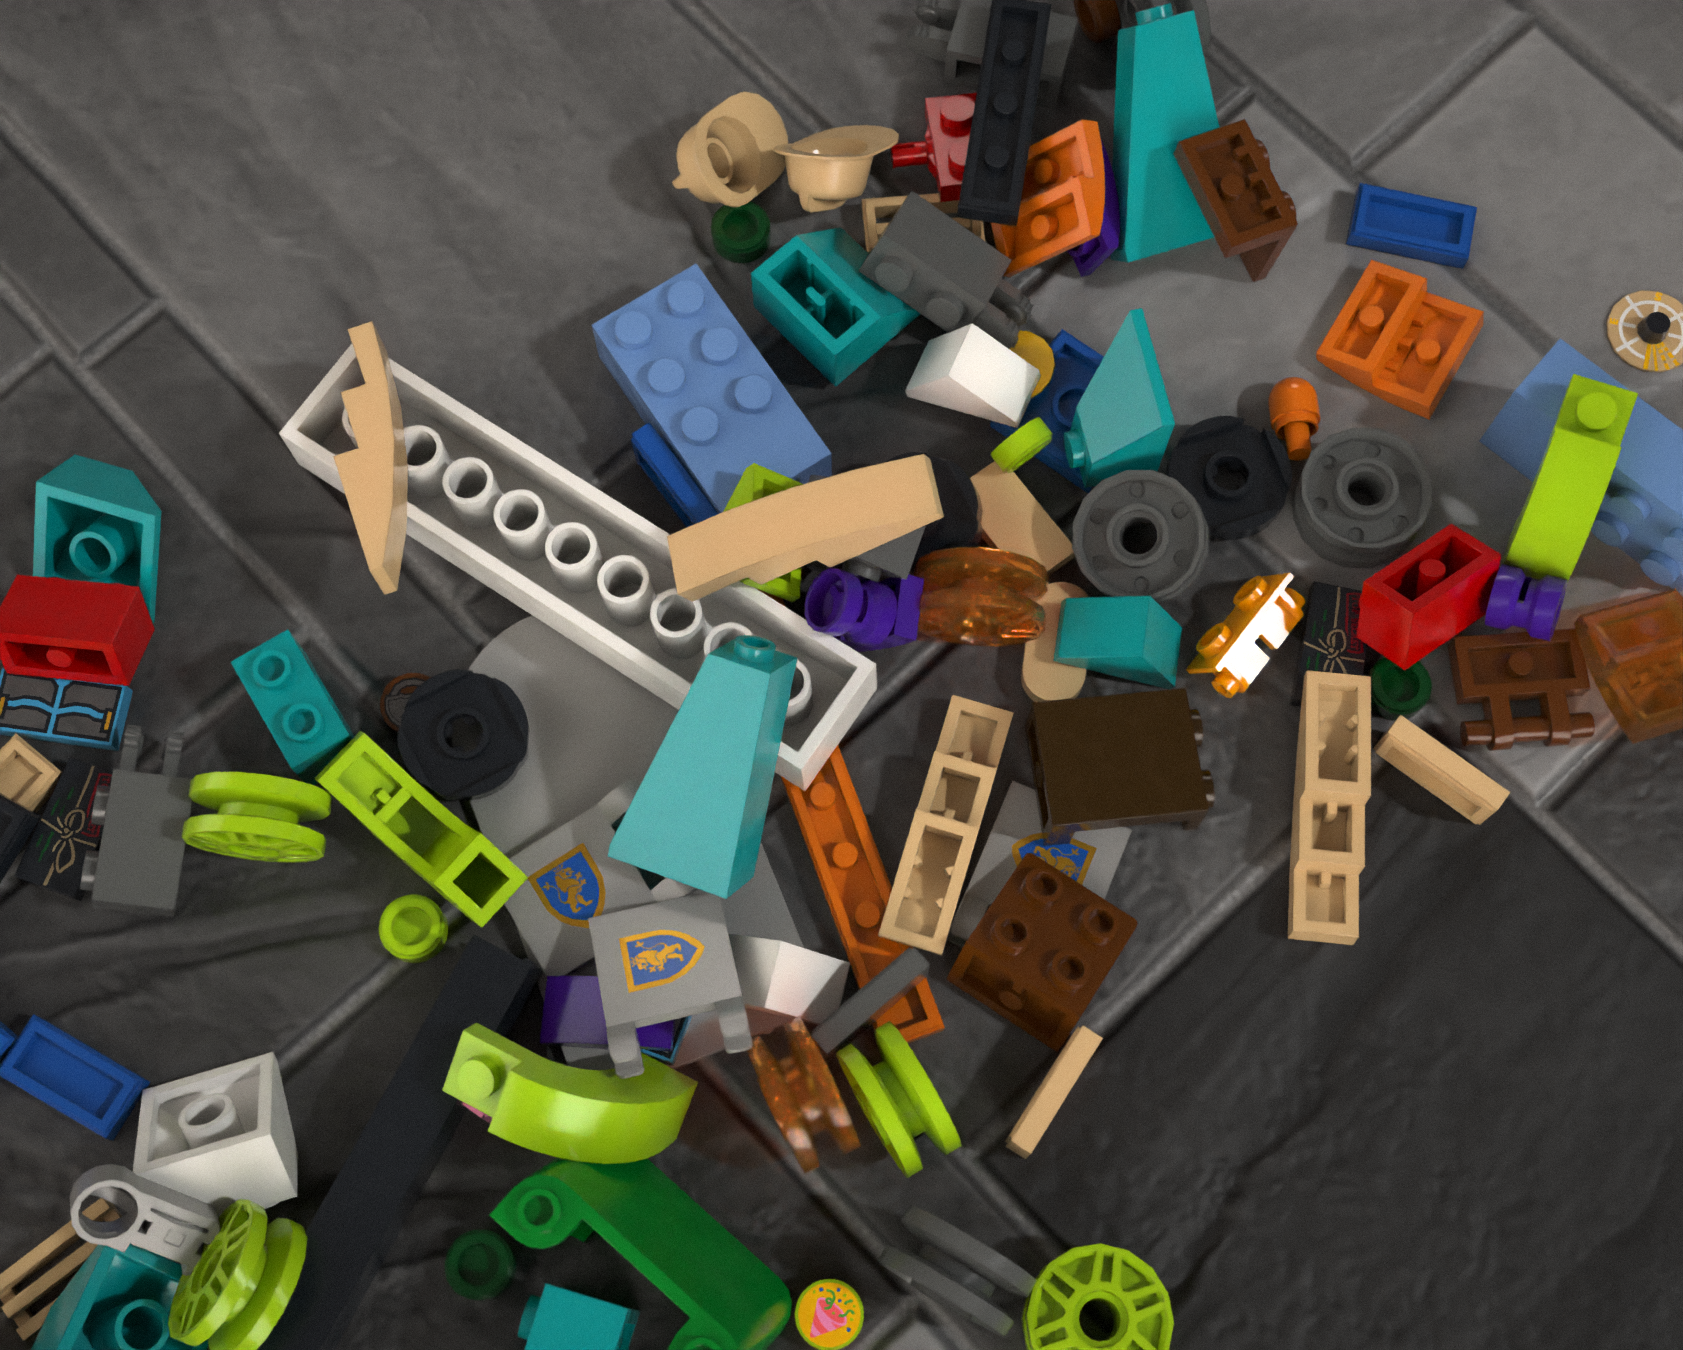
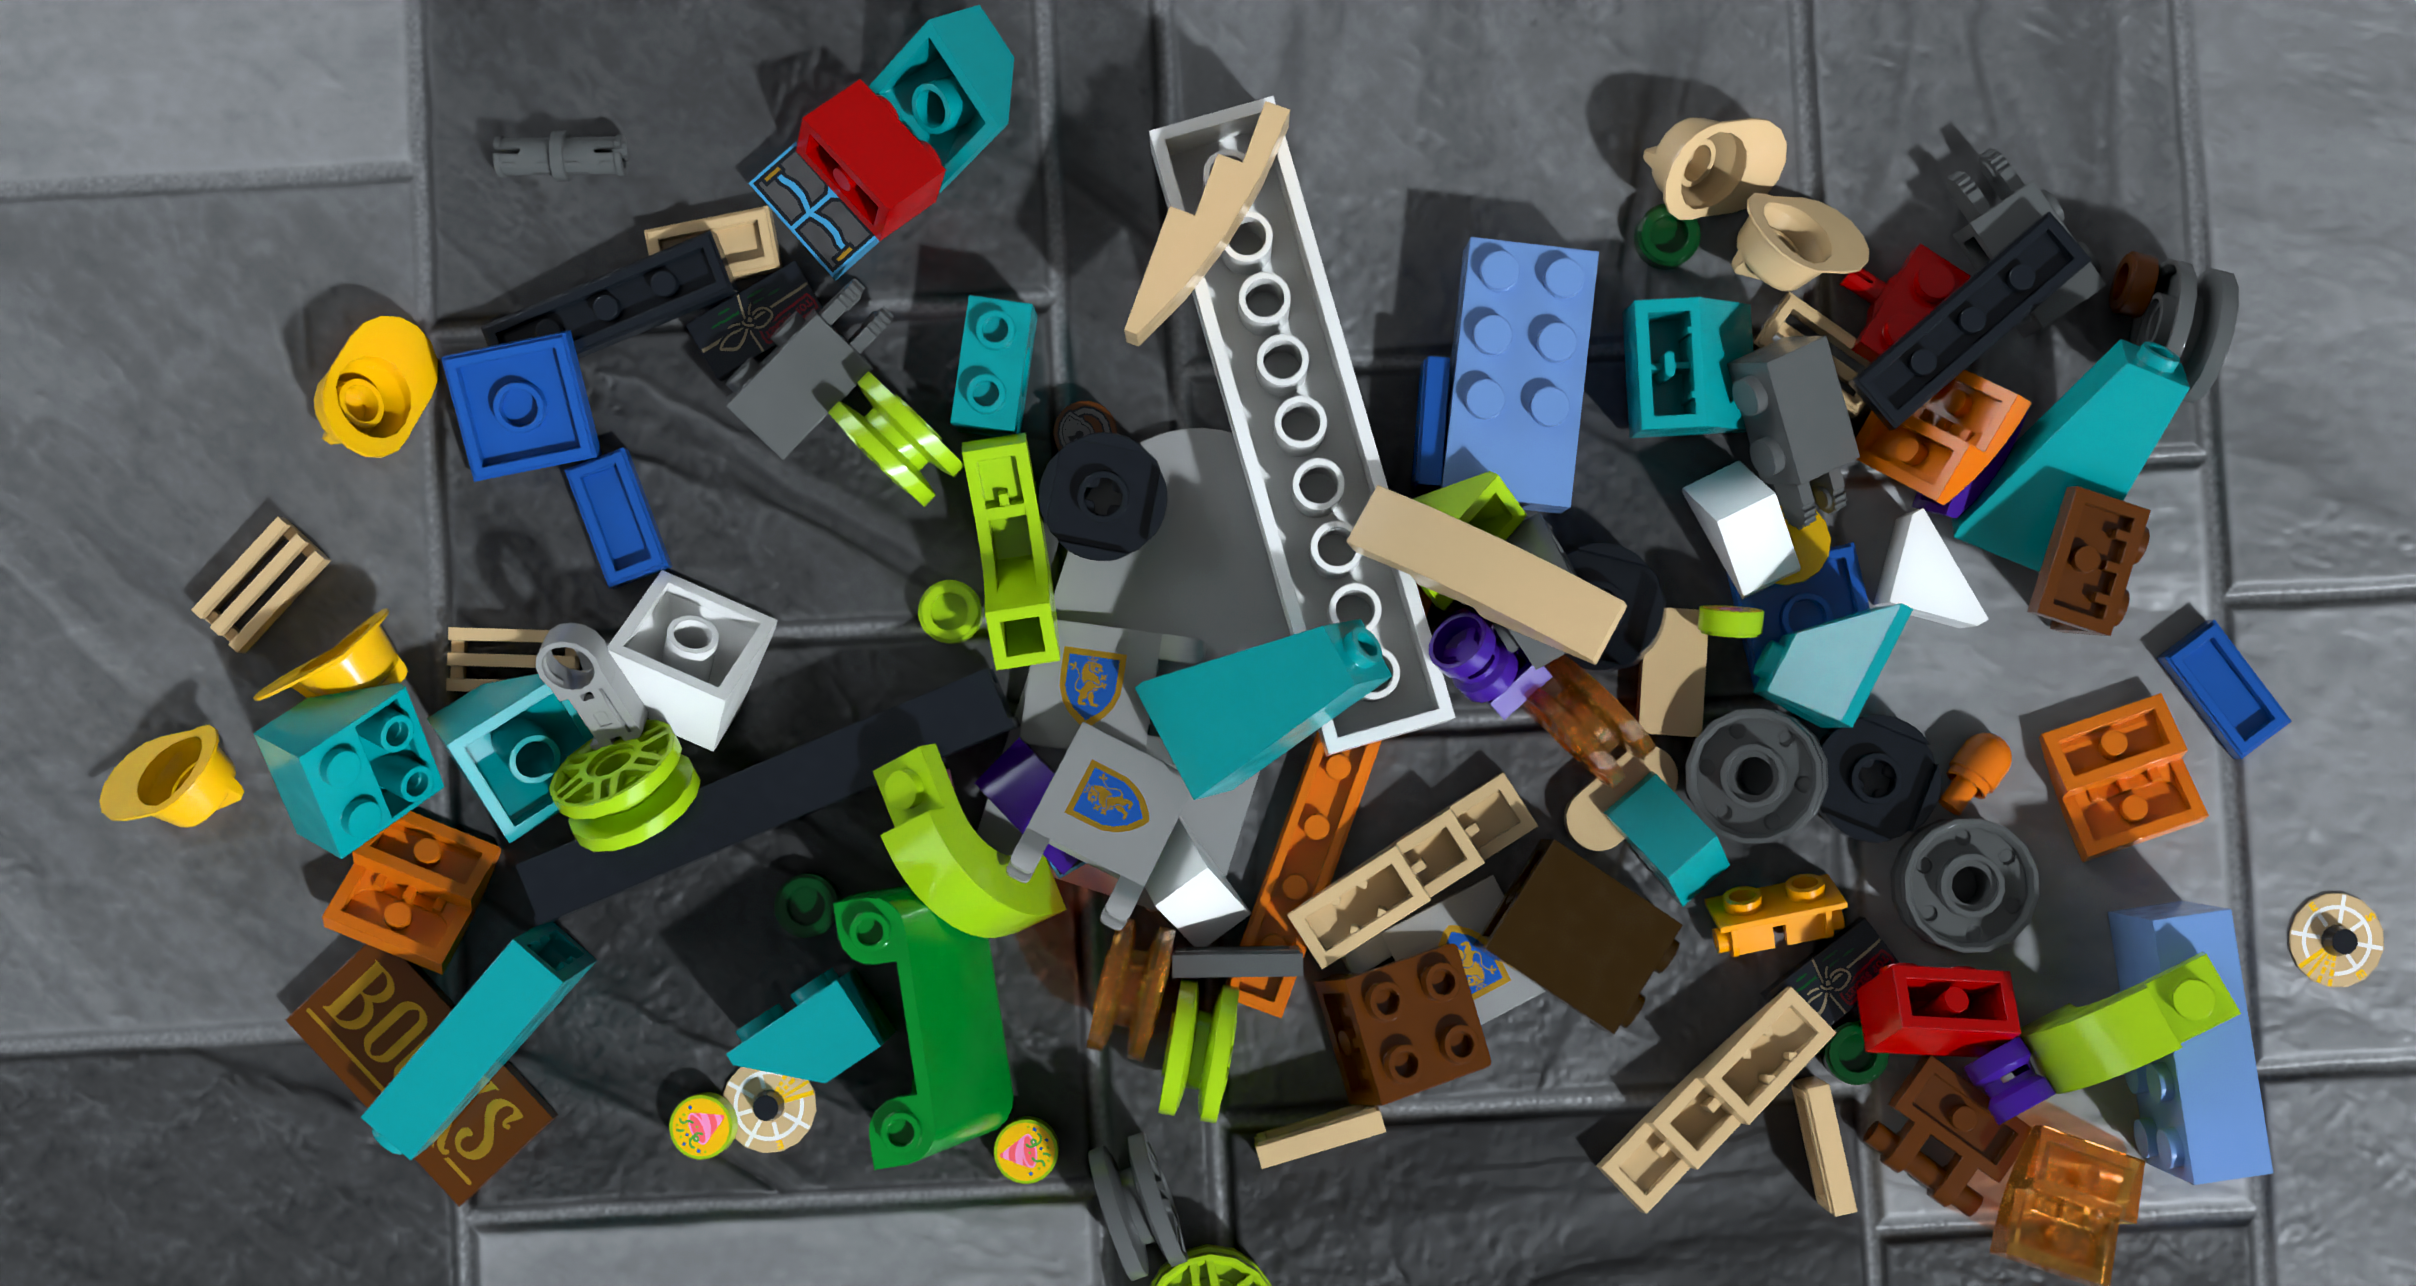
camera: 40 degrees right, 15 degrees up
none -> white slope [1873,508,1989,628]

